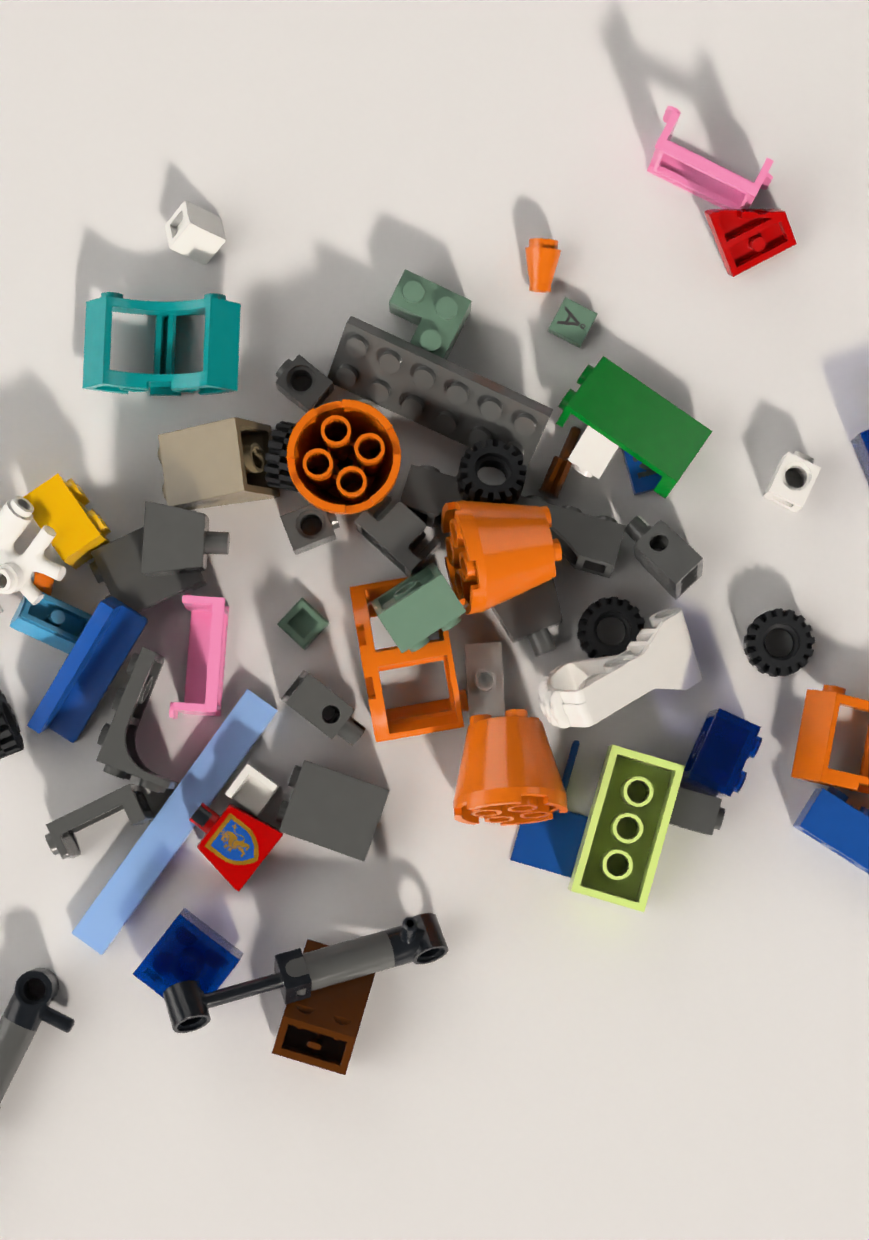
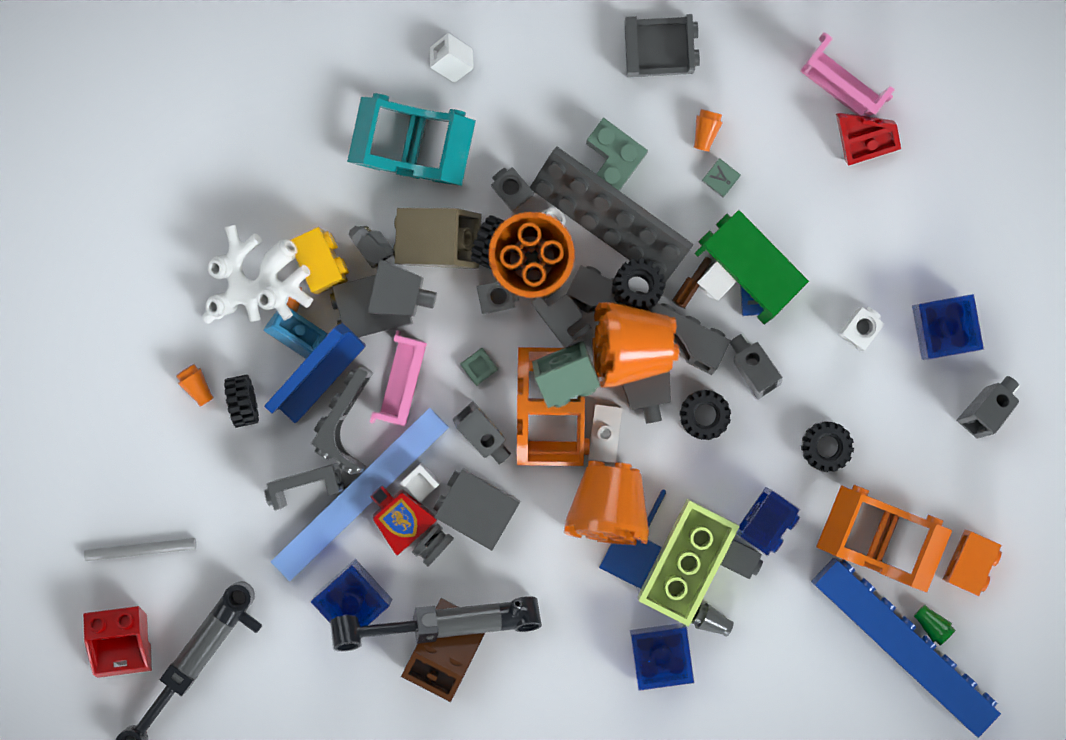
camera: 15 degrees right, 5 degrees up
white arm [537,607,703,728] -> none
none -> dark grey rock [348,226,394,268]
none -> dark grey wheel [412,523,454,567]
none -> dark grey panel [624,14,700,77]
none -> clear blue brick [629,623,694,691]
none -> dark grey cone [691,603,734,637]

